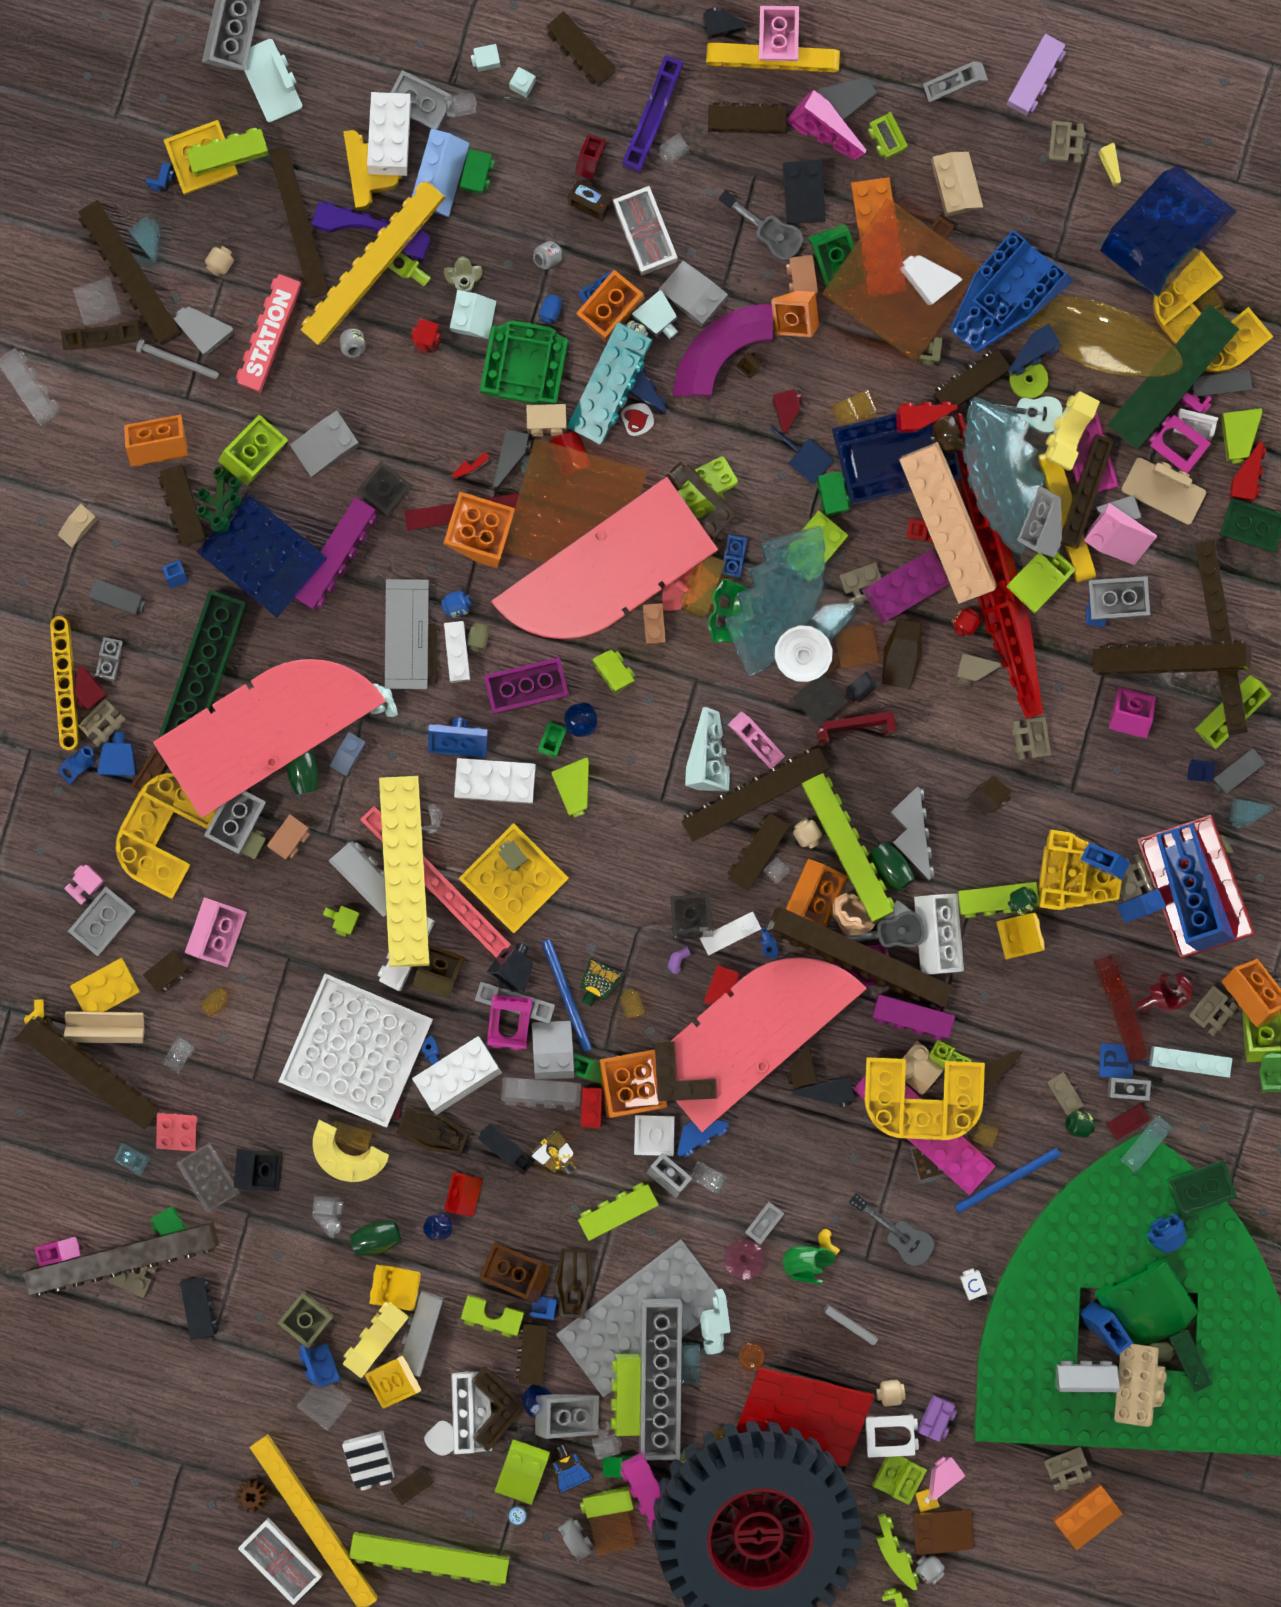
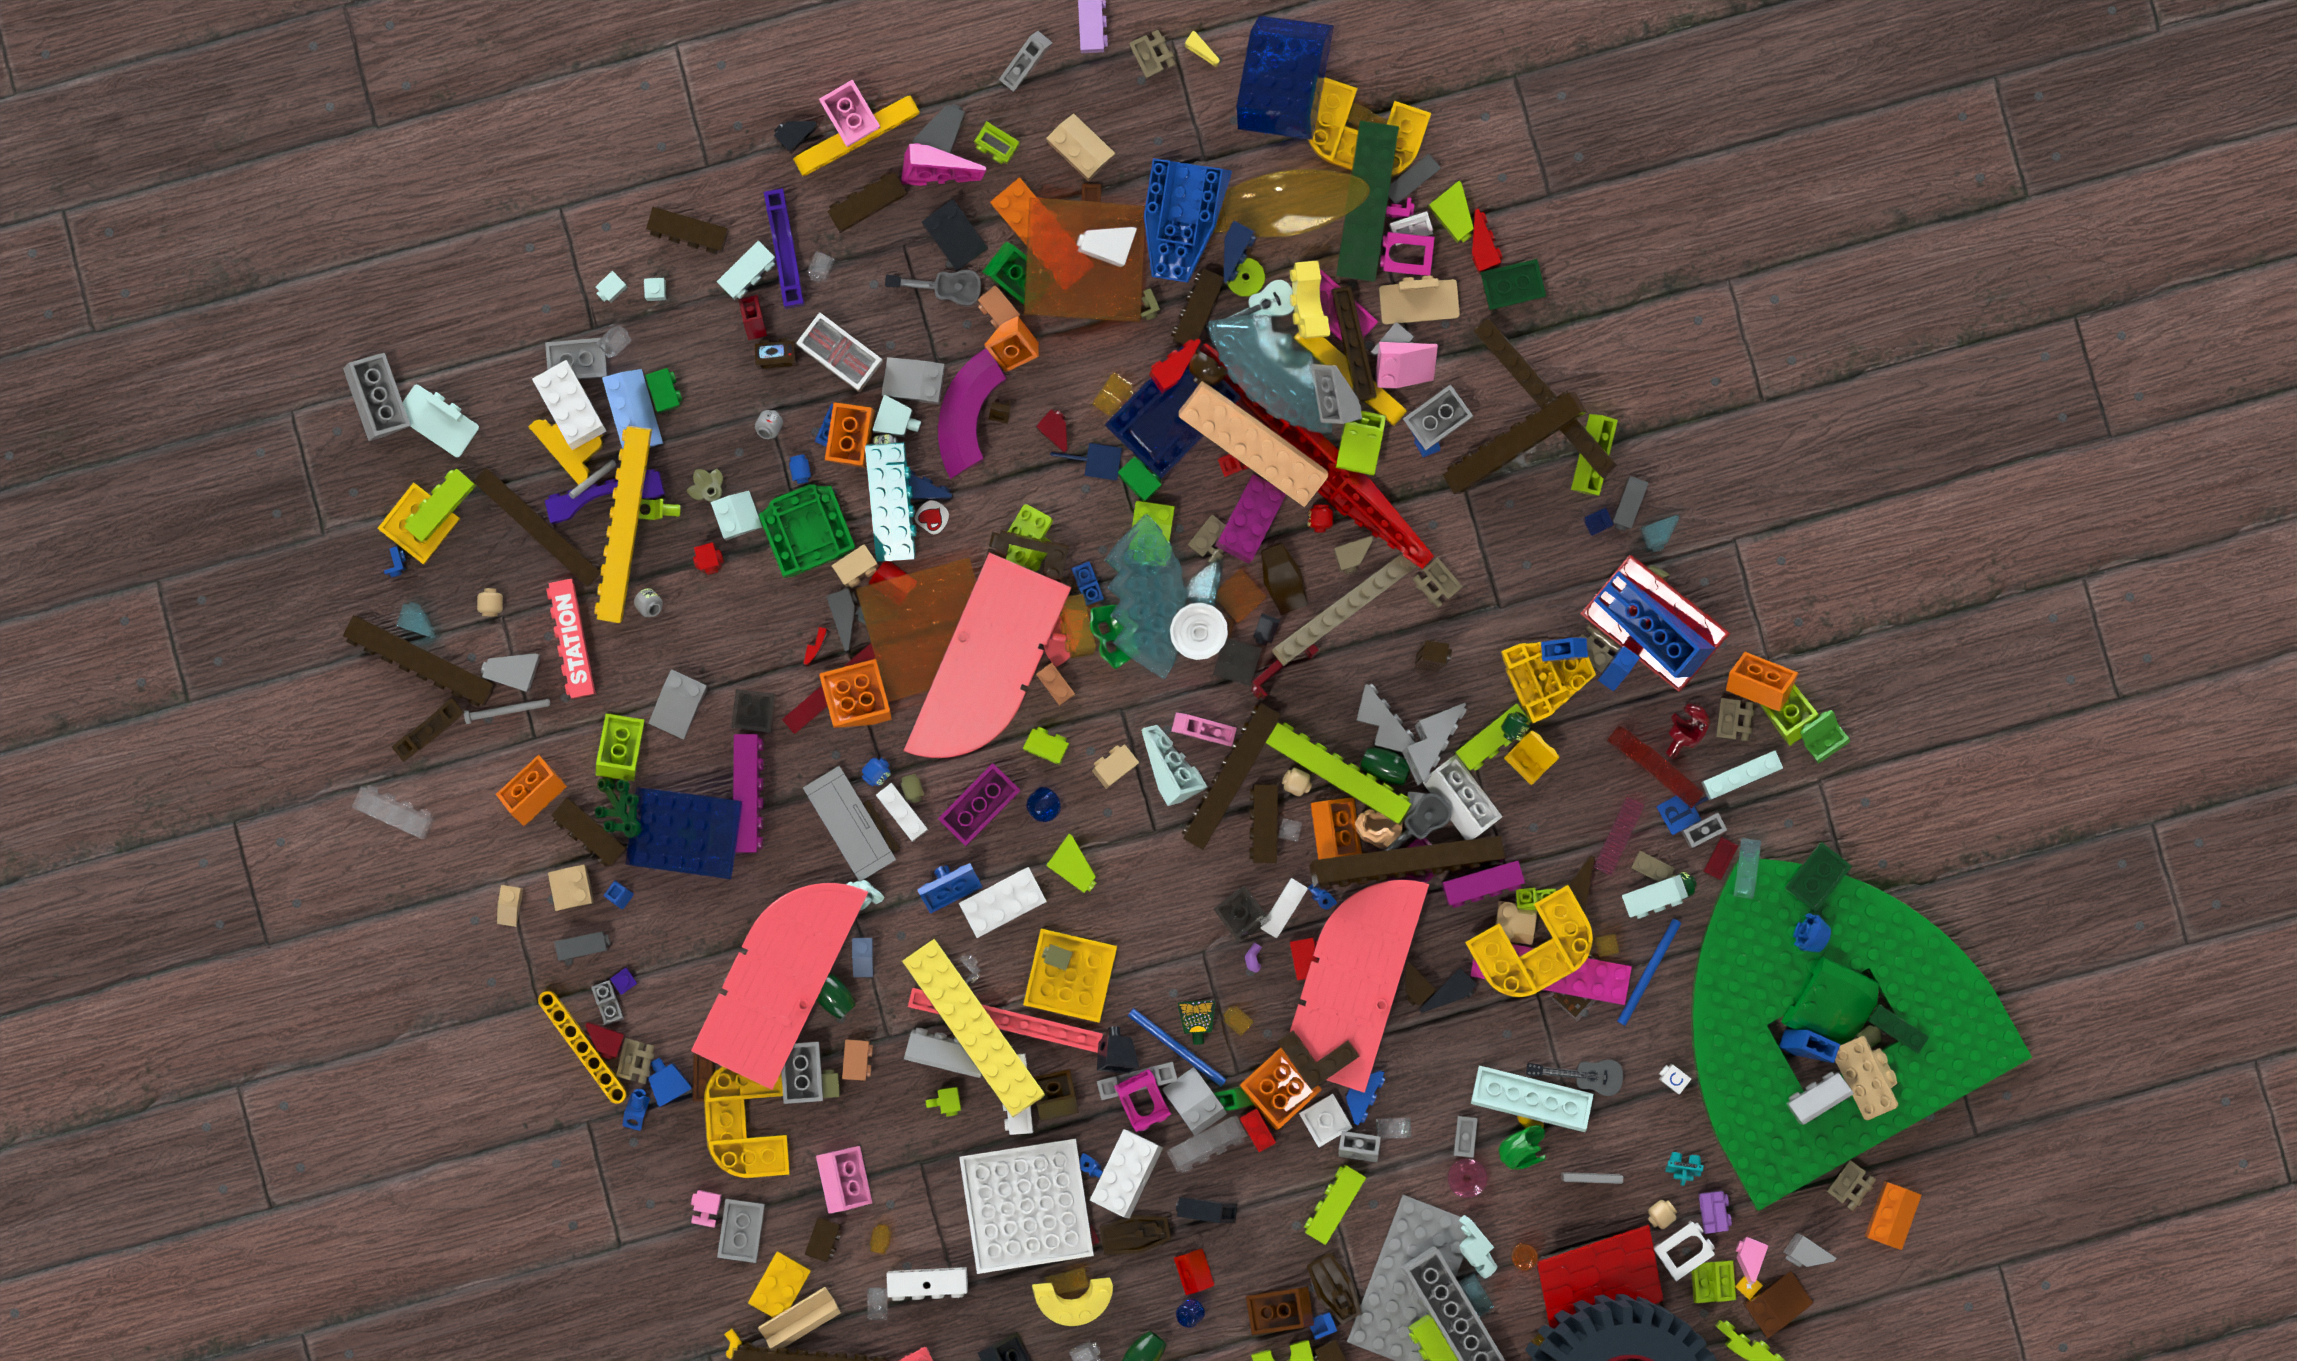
camera: 30 degrees left, 0 degrees up
clear tile [73,277,122,327] -> none
dark green brick [158,590,248,738] -> none
torso [529,1127,577,1176] -> none
green slope [537,722,567,758] -> none
light grey head [916,1555,945,1585] -> none
dark pink slope [1109,687,1156,738] -> none
none -> tan slope [548,865,594,911]
none -> light grey bar [569,460,616,499]
none -> dark purple plate [610,968,638,995]
none -> light aqua brick [717,241,776,300]
none -> white brick [887,1267,968,1301]
none -> tan brick [1092,744,1139,789]
none -> dark tan plate [1271,553,1417,666]
none -> light grey slope [1402,703,1467,785]
none -> light aqua plate [1471,1066,1593,1132]
none -> clear pink gear [1593,797,1645,876]
none -> light aqua brick [1622,875,1688,919]
none -> teal hips [1665,1152,1703,1186]
none -> light grey slope [1783,1233,1836,1267]

